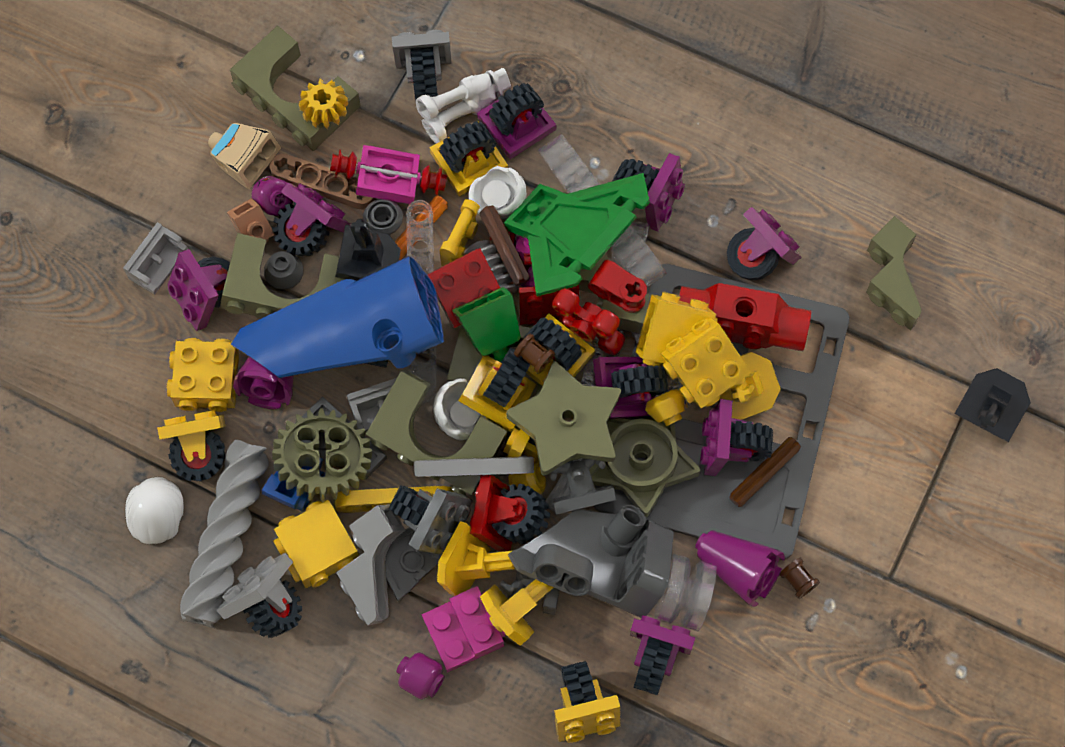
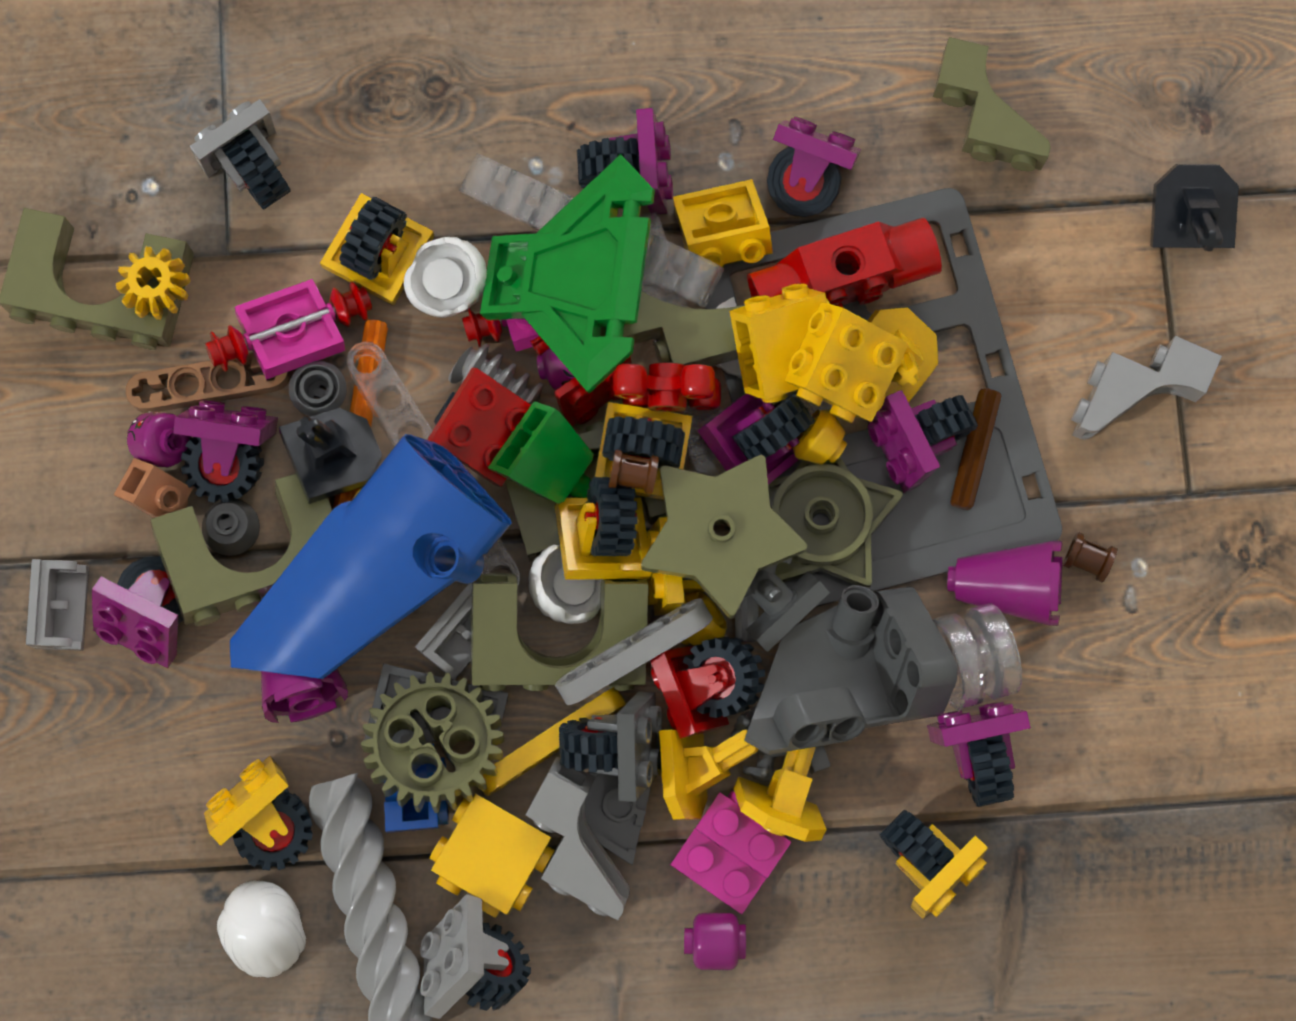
camera: 35 degrees left, 10 degrees up
yellow brick [167,338,240,412] -> none
tan torso [208,123,281,190] -> none
white piece [416,68,511,144] -> none
yellow plate [439,199,480,267] -> none
plate [477,83,557,159] -> none
reddish brown axle [480,205,530,286] -> none
red piece [588,260,647,313] -> none
none -> yellow plate [673,179,773,272]
none -> light grey arch [1071,336,1222,440]

